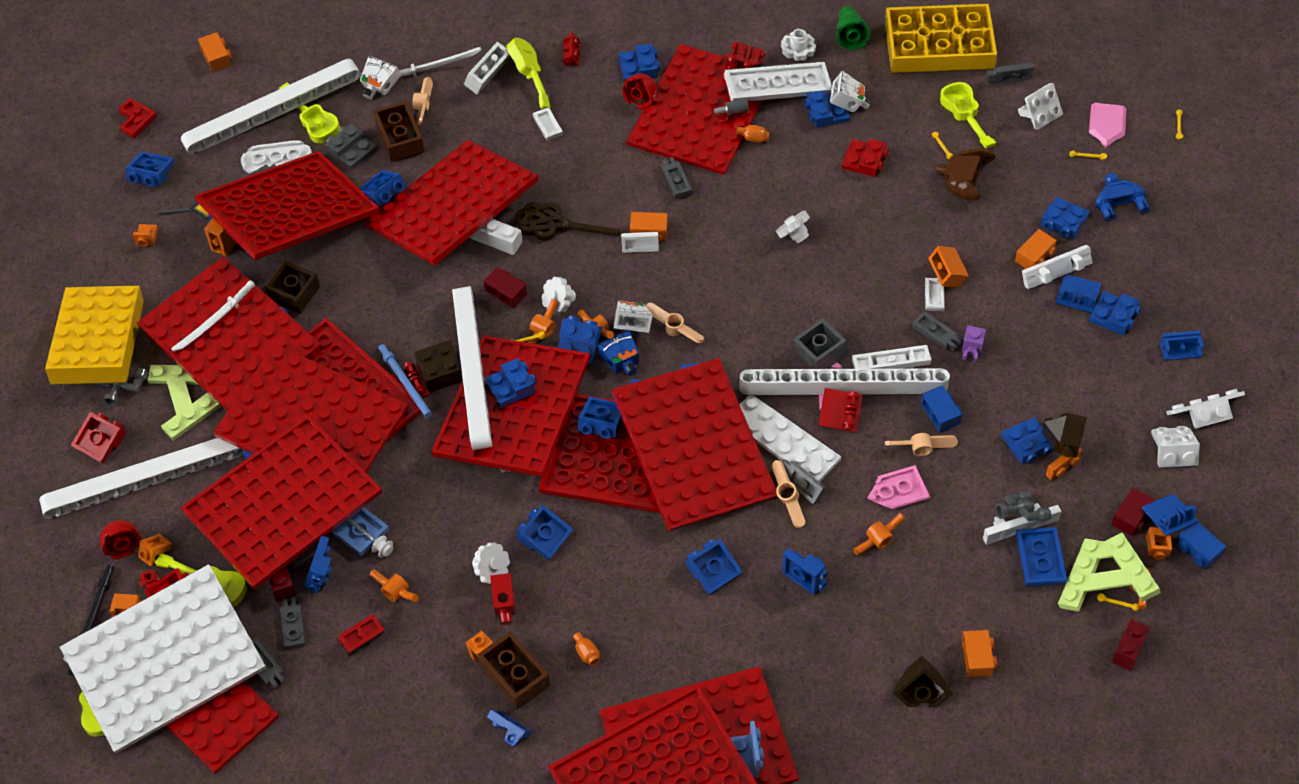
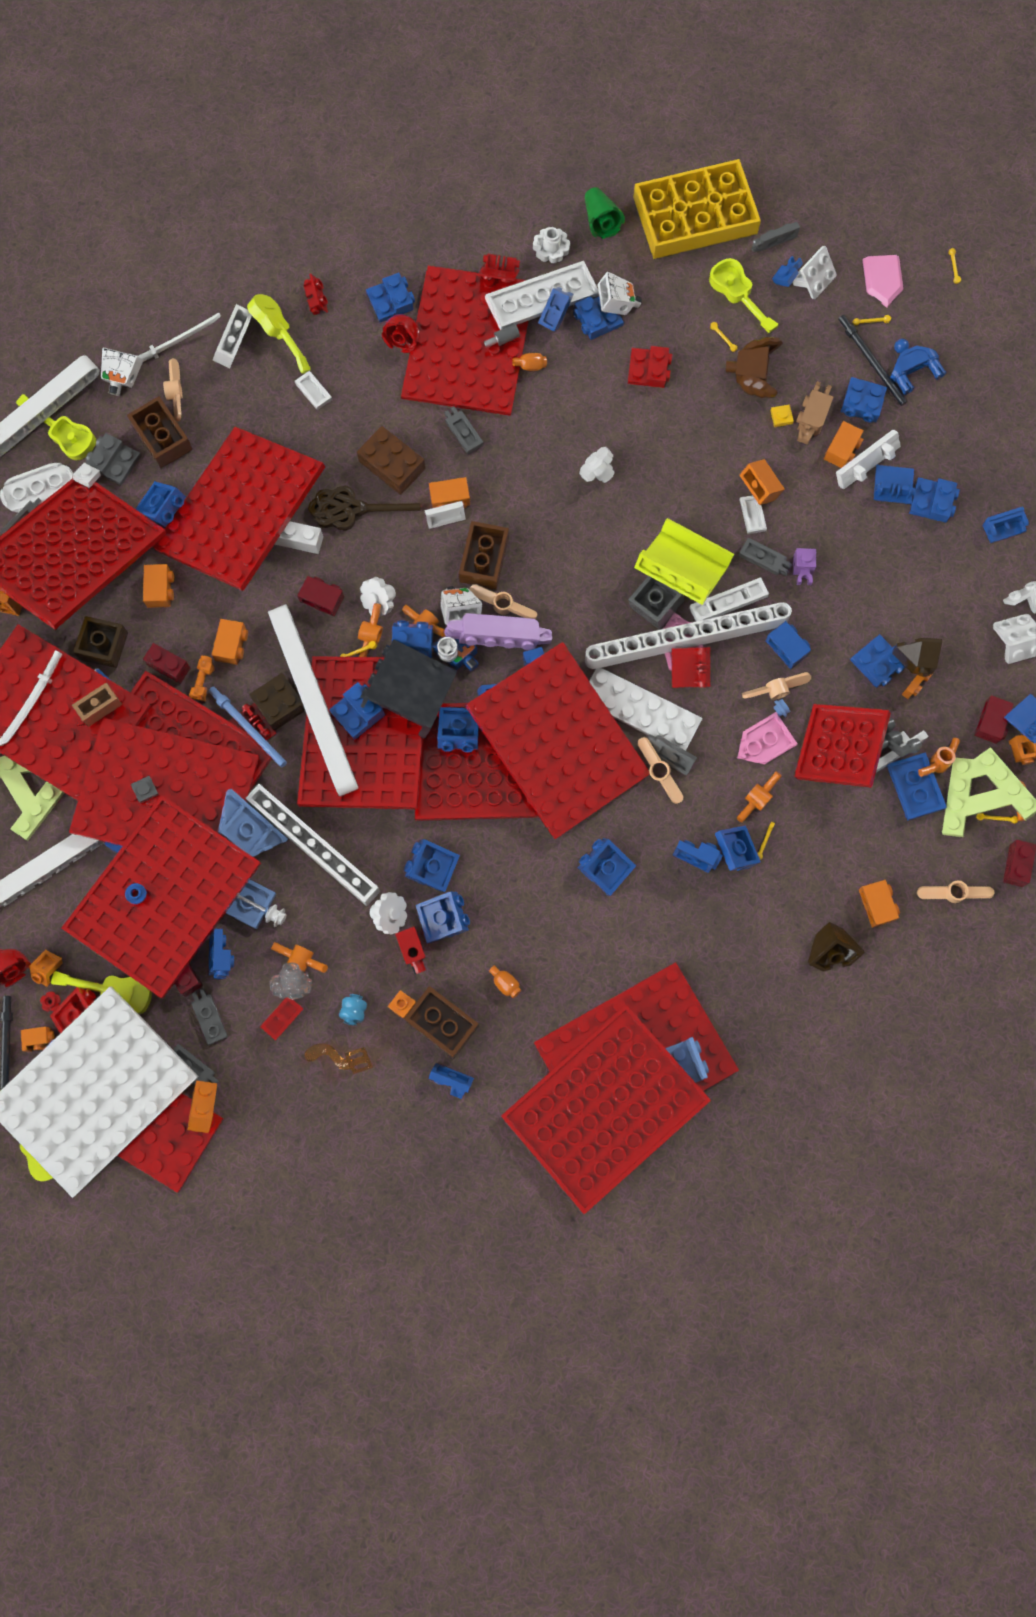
camera: 15 degrees left, 20 degrees up
none -> medium nougat brick [72,683,122,727]
none -> white plate [73,463,101,488]
none -> blue plate [125,883,147,904]
none -> dark grey plate [131,776,159,804]
none -> orange brick [143,564,174,608]
none -> dark red brick [143,643,191,684]
none -> orange brick [187,1080,217,1133]
none -> orange piece [189,655,215,702]
none -> orange brick [212,619,248,665]
none -> medium blue wing [218,789,288,857]
none -> white brick [245,784,380,906]
none -> clear plant [270,963,312,1000]
none -> clear orange piece [305,1043,373,1074]
none -> dark azure piece [339,994,367,1026]
none -> reddish brown brick [357,426,426,495]
none -> black panel [360,639,457,738]
none -> blue plate [416,891,470,944]
none -> white wheel [437,637,458,662]
none -> lavender hinge [444,613,552,650]
none -> reddish brown brick [459,521,509,590]
none -> blue hinge [538,287,574,331]
none -> neon yellow panel [634,518,734,605]
none -> blue plate [715,826,761,871]
none -> yellow hinge [757,822,775,860]
none -> yellow plate [770,404,794,427]
none -> blue plate [772,256,803,287]
none -> medium blue plate [773,699,791,718]
none -> red plate [794,704,891,788]
none -> medium nougat hinge [796,381,833,444]
none -> black bar [838,315,907,406]
none -> light nougat piece [917,881,994,903]
none -> orange piece [918,738,960,777]

